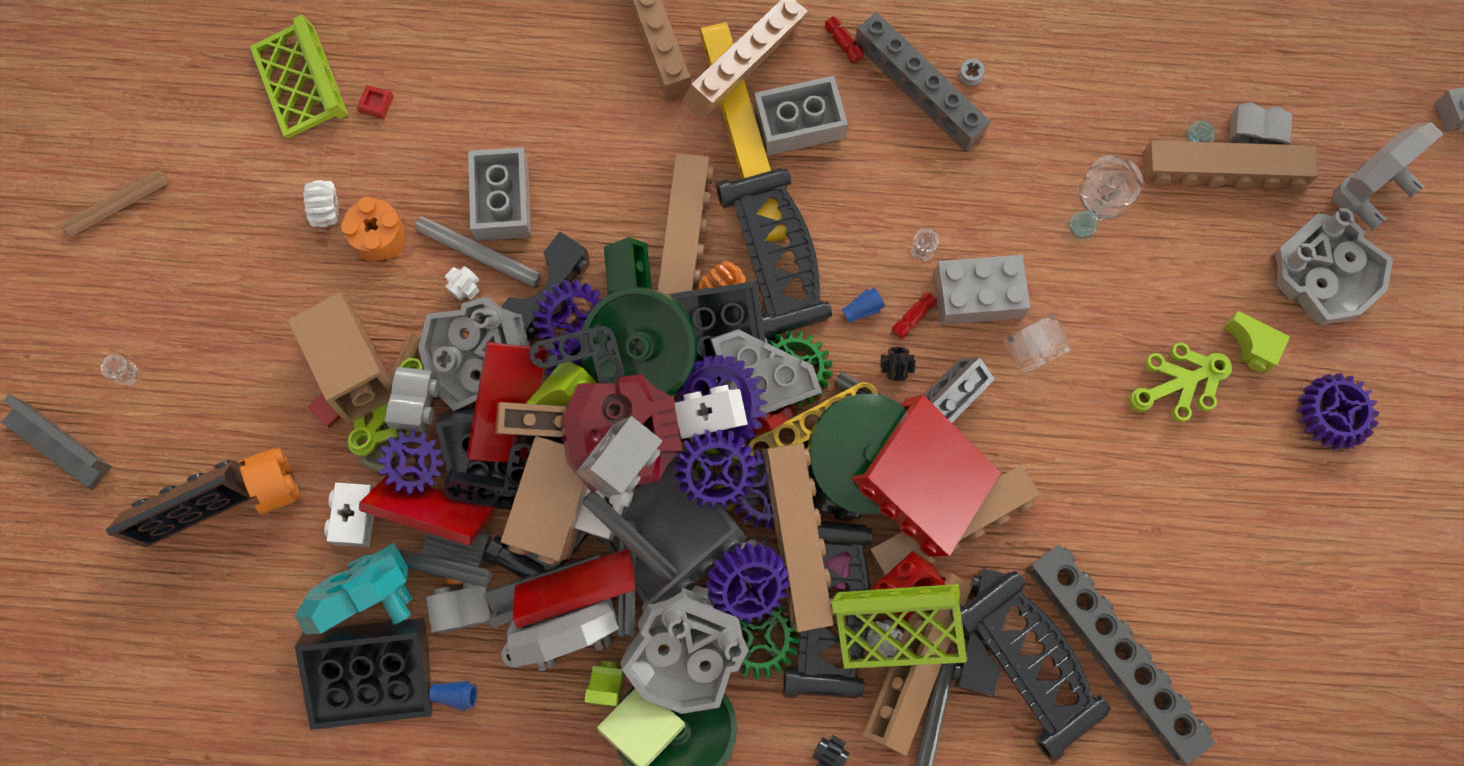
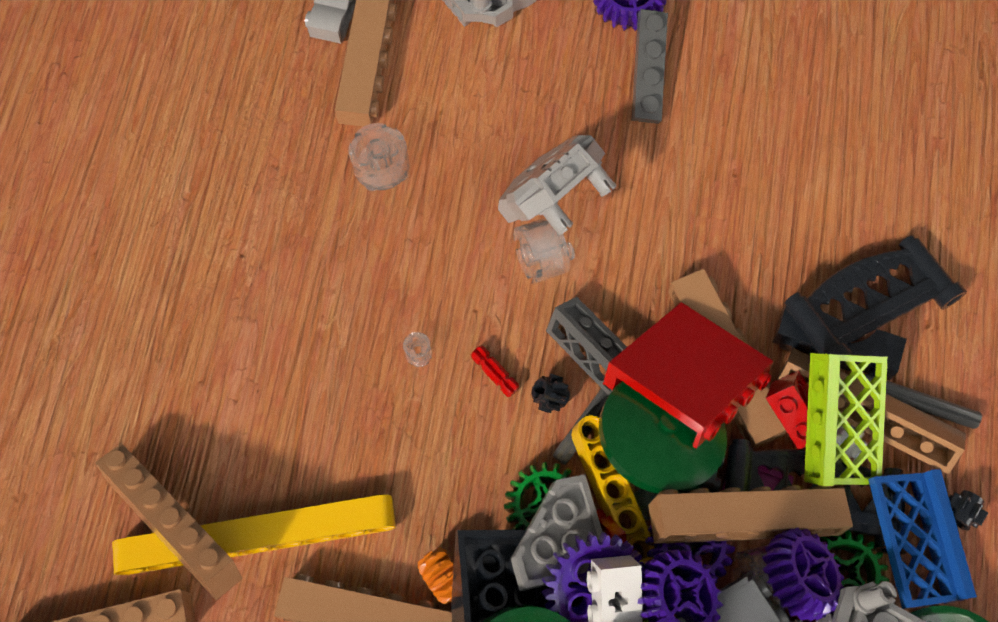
camera: 80 degrees left, 5 degrees down
black piece [716,168,832,341] -> none
light grey brick [754,76,848,156] -> none
red axle [825,16,864,63] -> none
blue cone [842,287,885,324] -> none
dark grey brick [855,12,991,152] -> none
light grey brick [934,255,1030,325] -> none
light grey bush [960,59,985,86] -> none
dark grey brick [1025,544,1215,765] -> none
clear light blue plate [1069,211,1098,238] -> none
lime plant [1128,342,1232,423] -> none
clear light blue plate [1186,121,1215,142] -> none
lime arch [1223,311,1290,373] -> none
none -> light grey brick [498,135,616,235]
none -> dark grey plate [631,9,668,124]
none -> blue fence [868,469,977,609]

